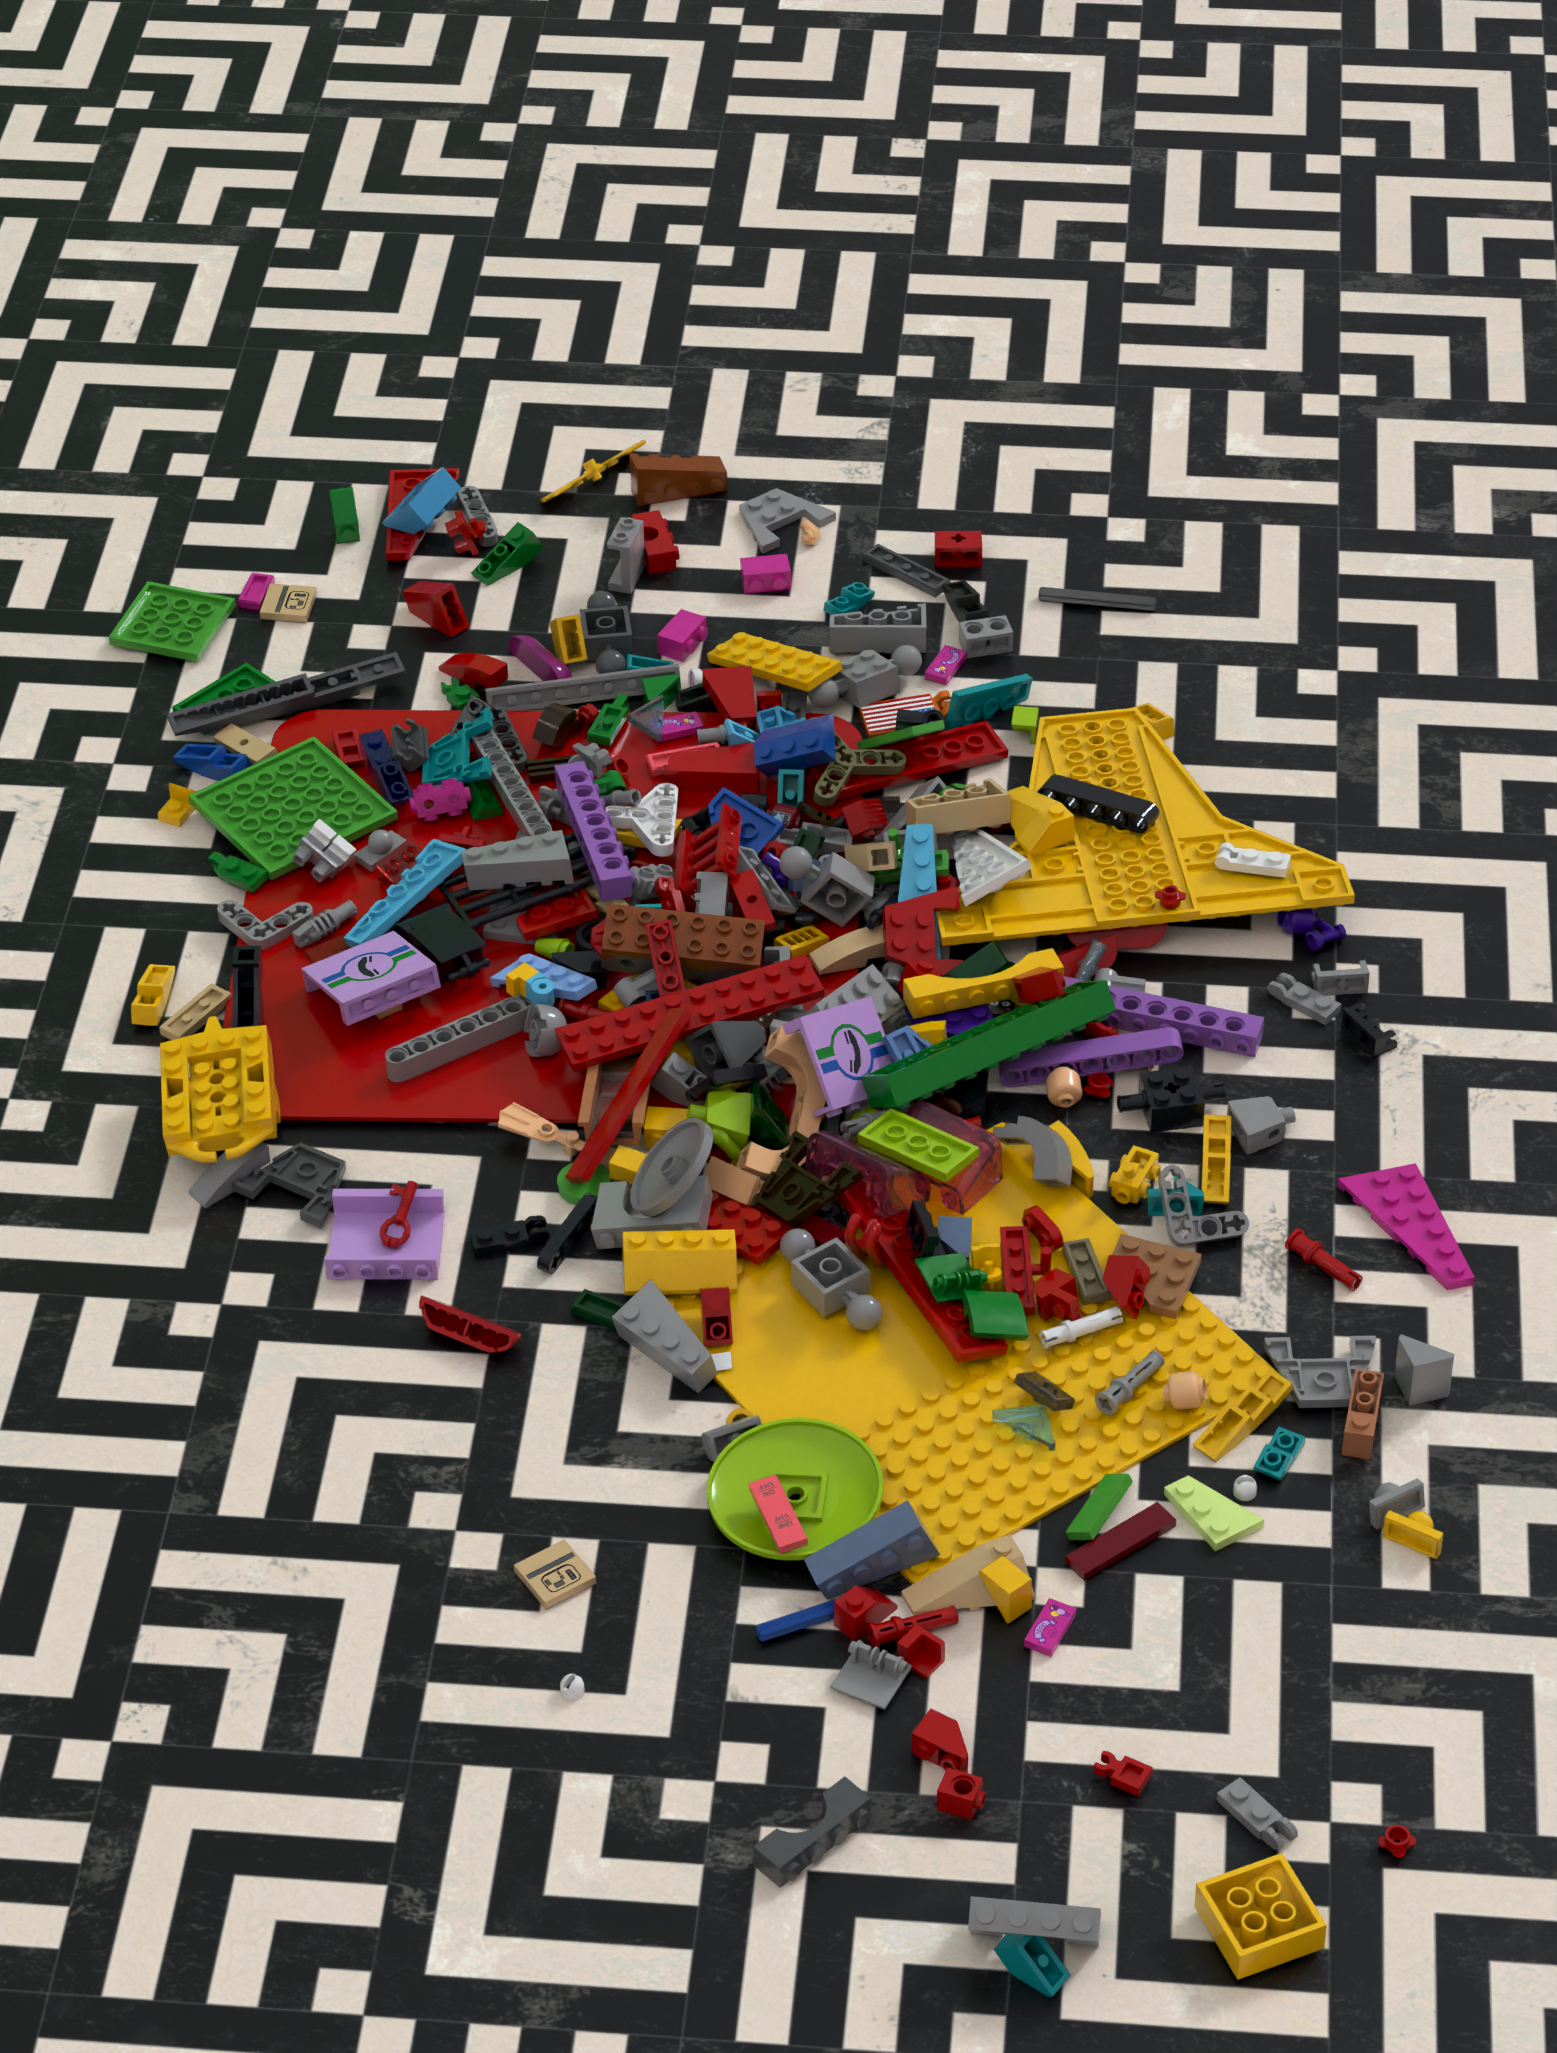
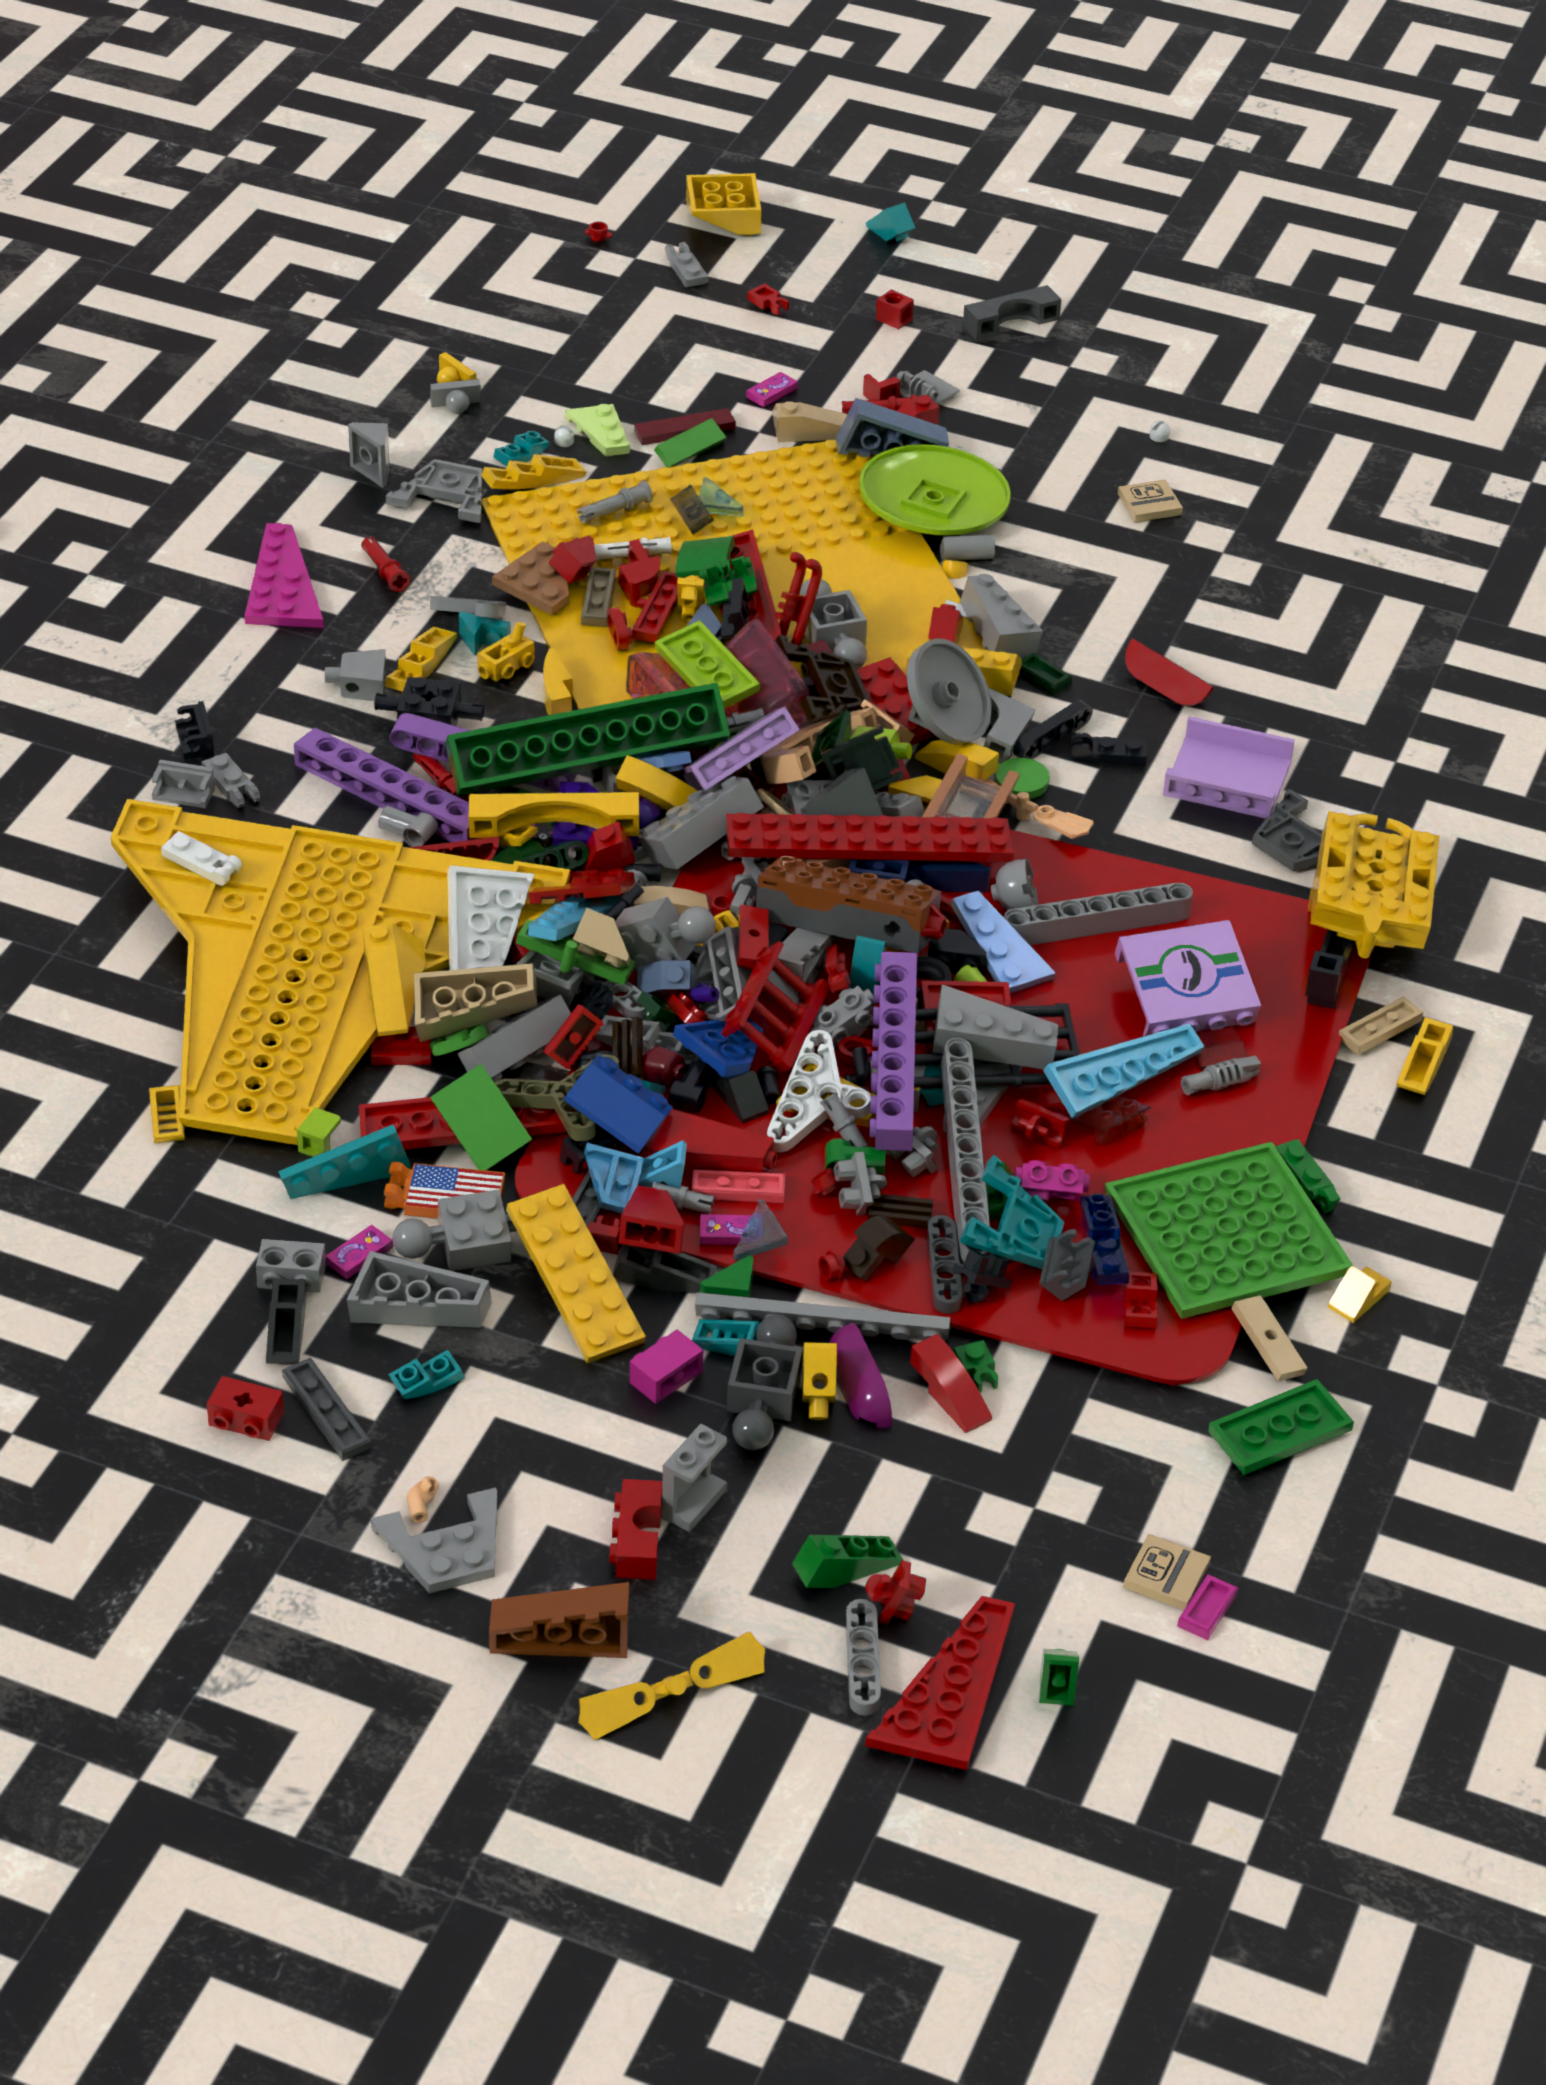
camera: 165 degrees left, 0 degrees up
bright green plate [109,581,236,662] -> none
dark grey slope [167,652,405,736] -> none
blue slope [172,743,251,781] -> none
light grey beam [217,900,314,950] -> none
light grey hips [293,819,356,882] -> none
light grey tile [354,829,409,872] -> none
red piece [380,1181,418,1249] -> none
dark azure slope [382,467,461,535] -> none
black piece [391,902,491,984] -> none
red slope [402,581,470,637] -> none
leg [506,962,555,1006] -> none
red tile [565,1007,692,1183] -> none
green hinge [587,694,630,746] -> none
red tile [645,919,686,997] -> none
white tile [688,668,702,687] -> none
dark pink brick [740,554,791,594] -> none
coral tile [748,1474,808,1554] -> none
blue axle [756,1599,836,1642] -> none
black piece [895,709,945,735] -> none
red slope [911,1709,968,1773] -> none
light grey arch [968,1896,1101,1946] -> none
yellow slope [978,1556,1032,1623] -> none
light grey arch [992,1116,1072,1186] -> none
red slope [1012,966,1066,1004] -> none
dark grey axle [1038,587,1157,611] -> none
black beam [1038,774,1160,833] -> none
clear light blue pin [1074,939,1107,981] -> none
red plate [1155,885,1186,909] -> none
light nougat head [1163,1371,1207,1410] -> none
nougat slope [1341,1369,1384,1460] -> none

